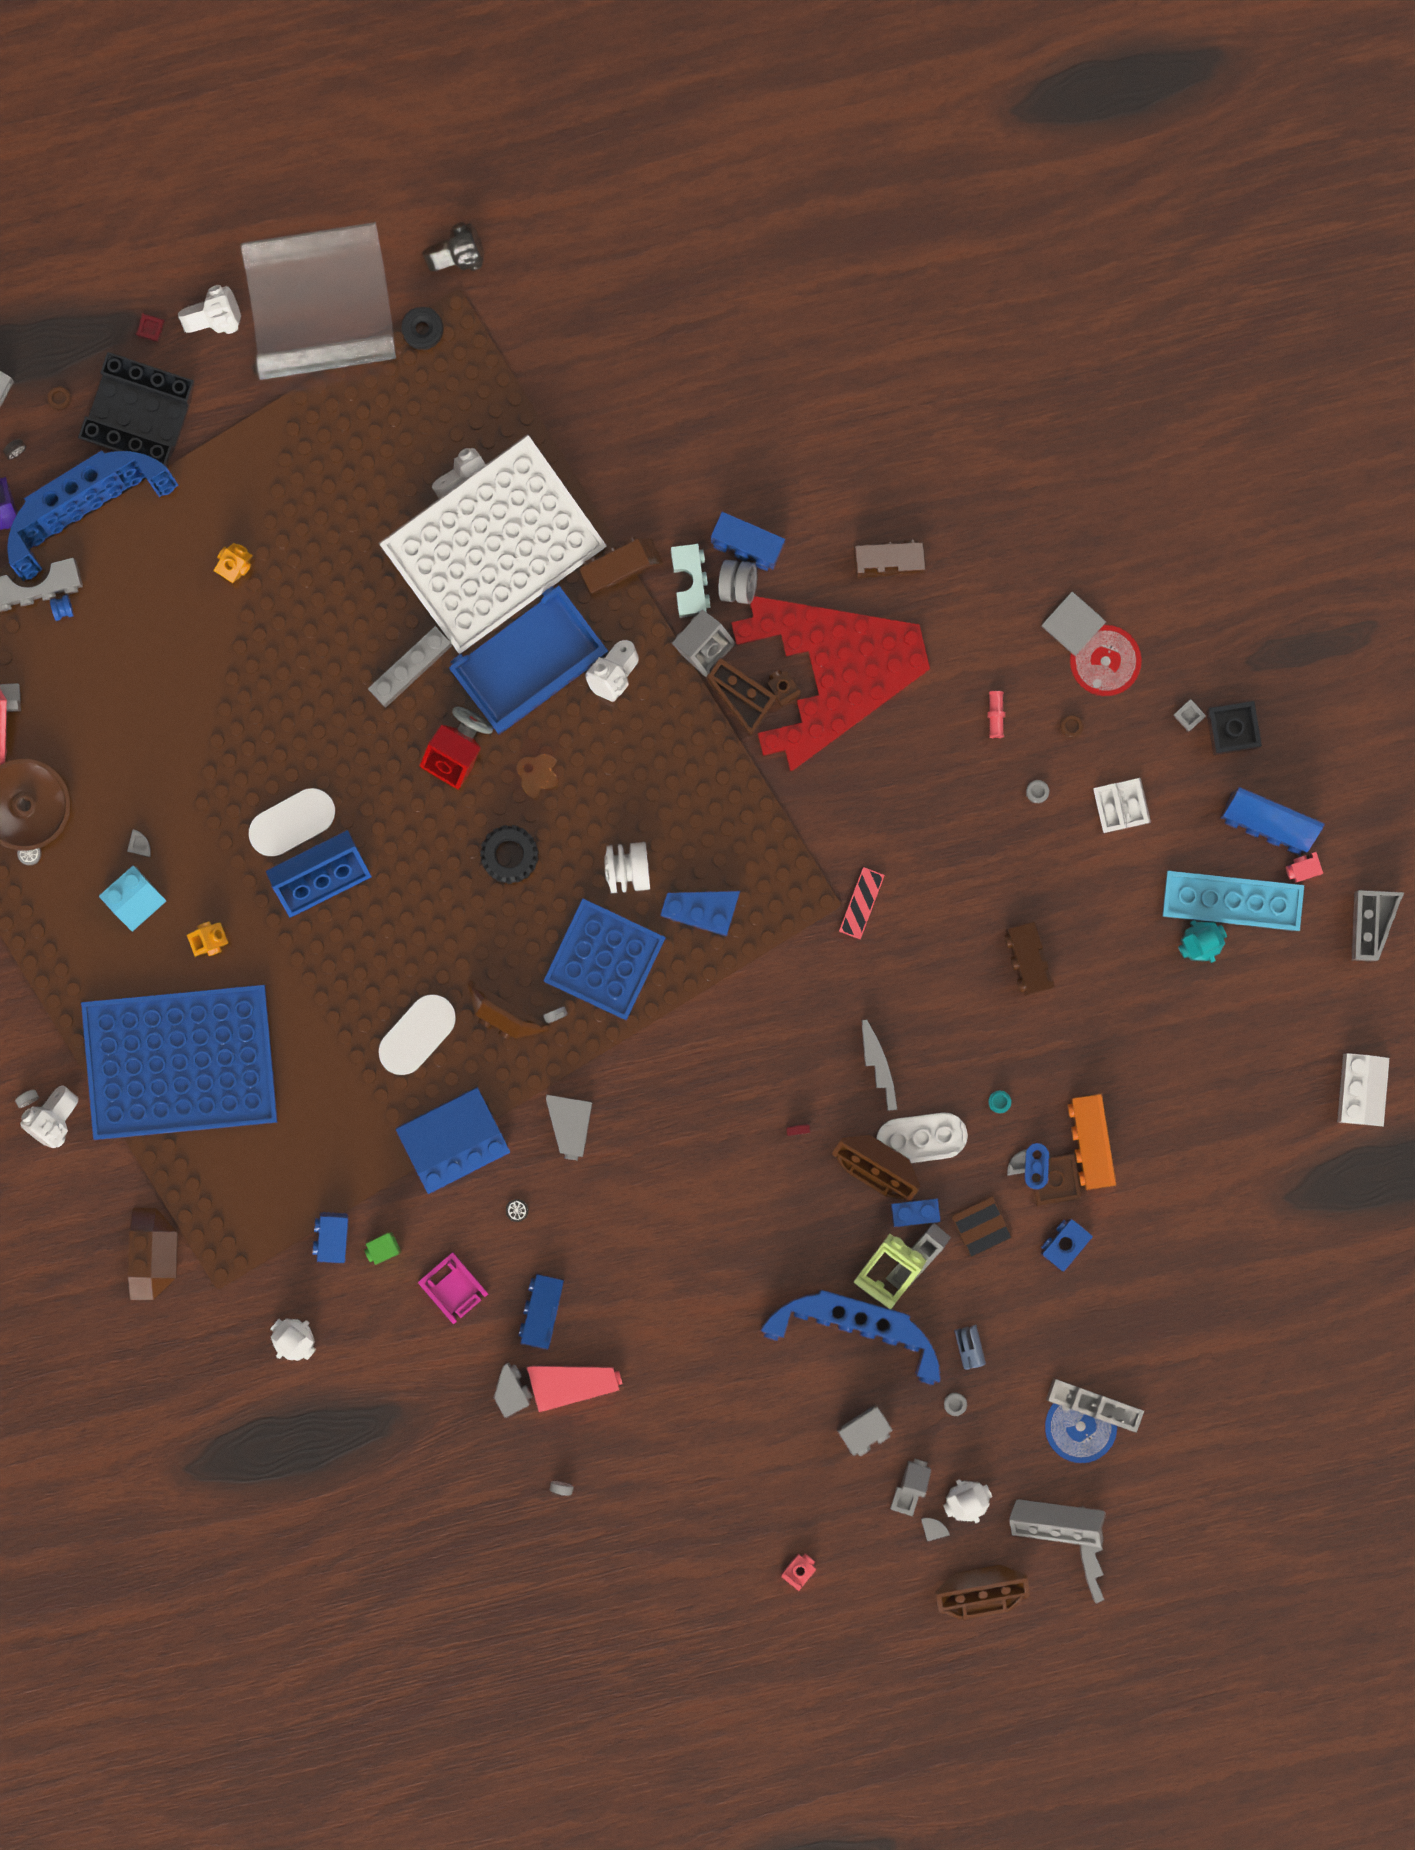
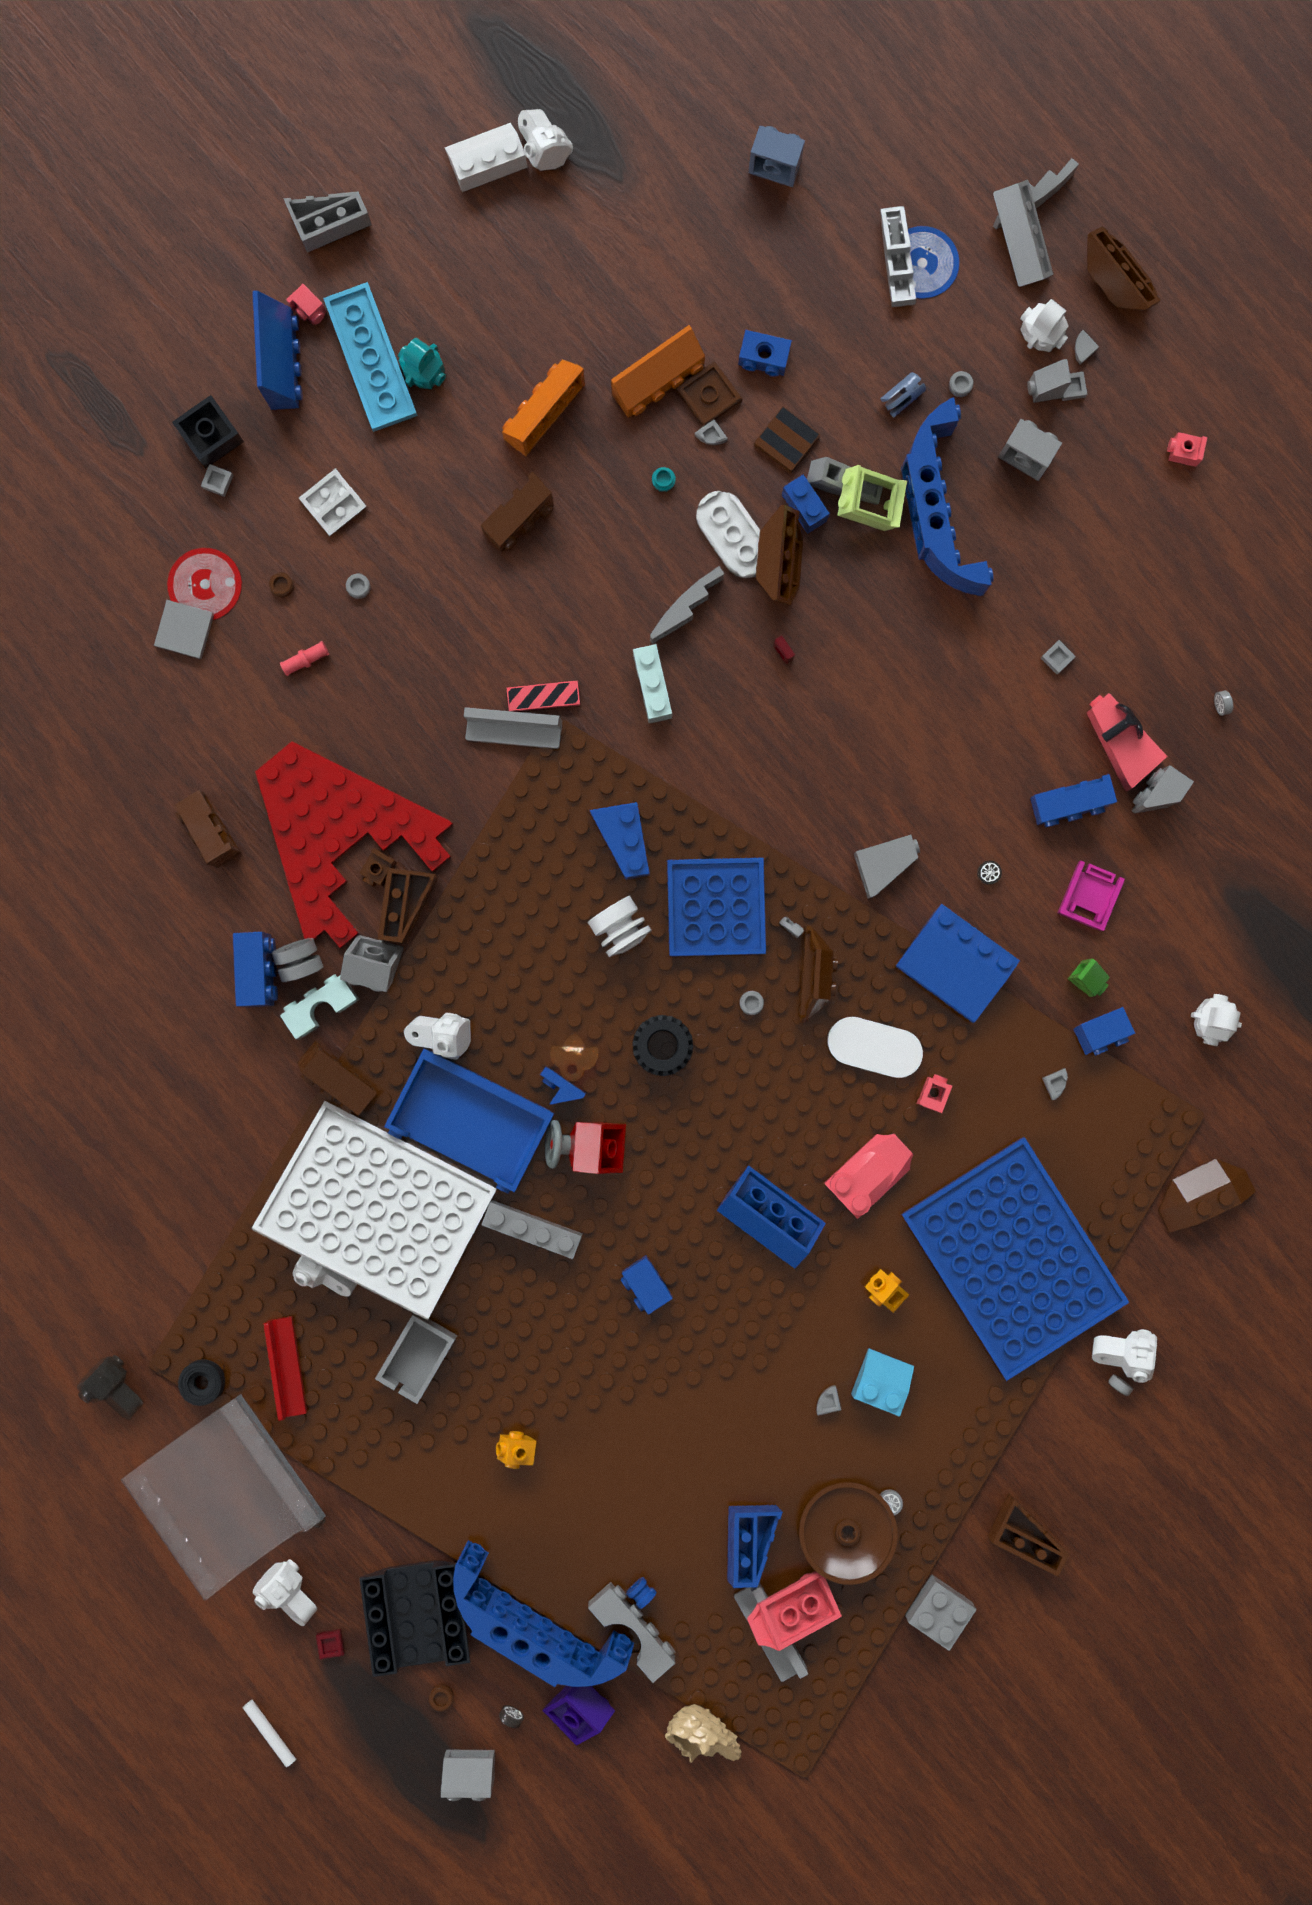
camera: 115 degrees left, 0 degrees up
white tile [249,788,335,857] -> none
blue plate [1024,1143,1049,1189] -> none
none -> white piece [242,1700,296,1767]
none -> red panel [264,1316,307,1421]
none -> light grey piece [375,1313,457,1404]
none -> light grey panel [464,707,563,749]
none -> orange slope [502,359,585,457]
none -> white piece [518,109,573,171]
none -> blue slope [540,1066,586,1105]
none -> blue brick [621,1255,673,1315]
none -> light aqua arch [633,644,672,724]
none -> blue wedge [727,1505,783,1588]
none -> light grey tile [739,991,764,1015]
none -> sand blue brick [748,126,805,187]
none -> coral slope [824,1134,913,1219]
none -> coral brick [916,1074,952,1113]
none -> light grey tile [1041,640,1076,674]
none -> light grey tile [1042,1068,1068,1100]
none -> black plant [1102,703,1143,742]

